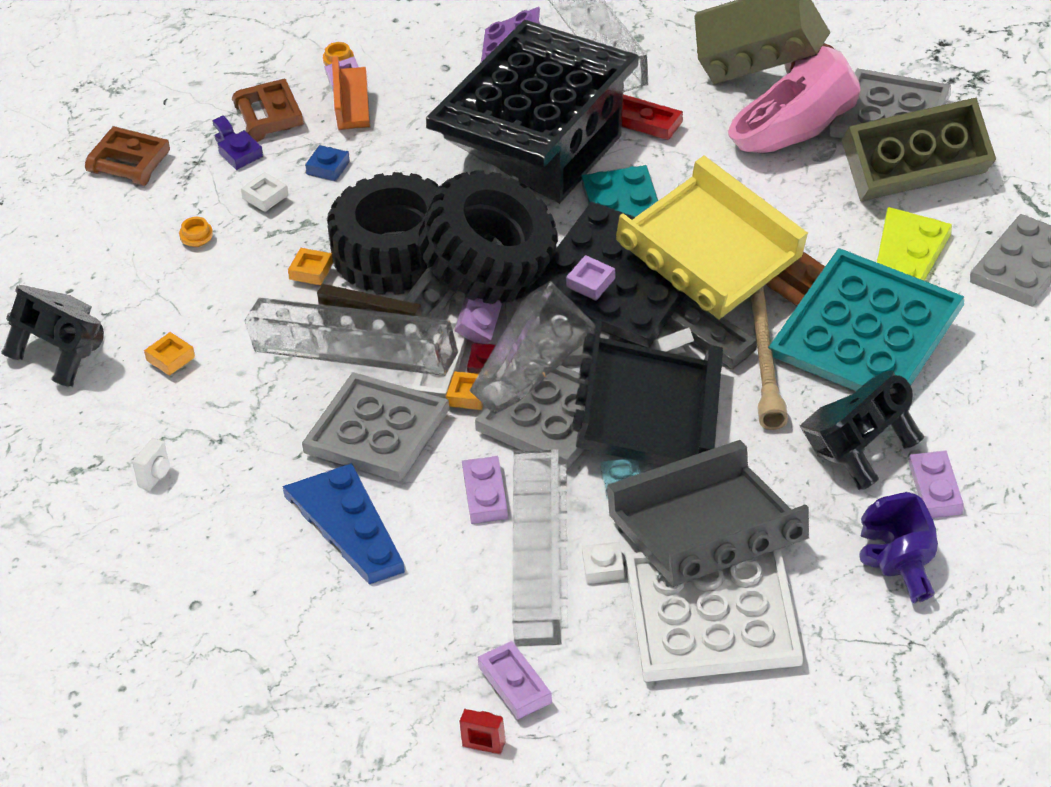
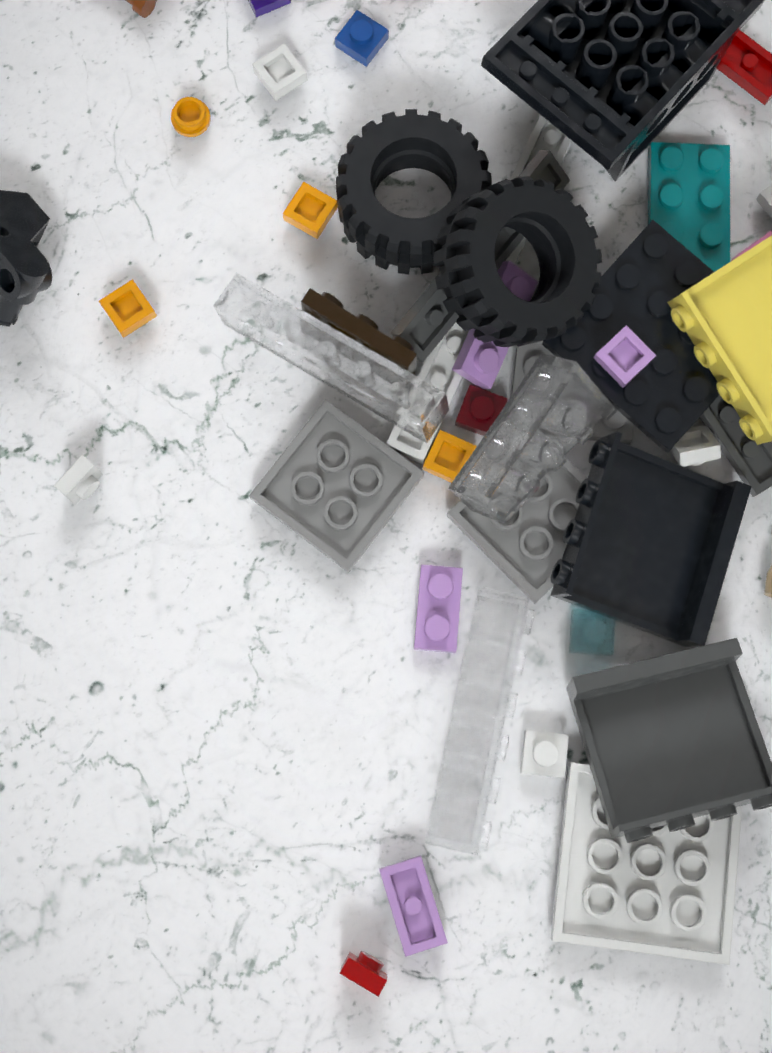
camera: 10 degrees right, 35 degrees up
blue wing [282,463,405,584] -> none

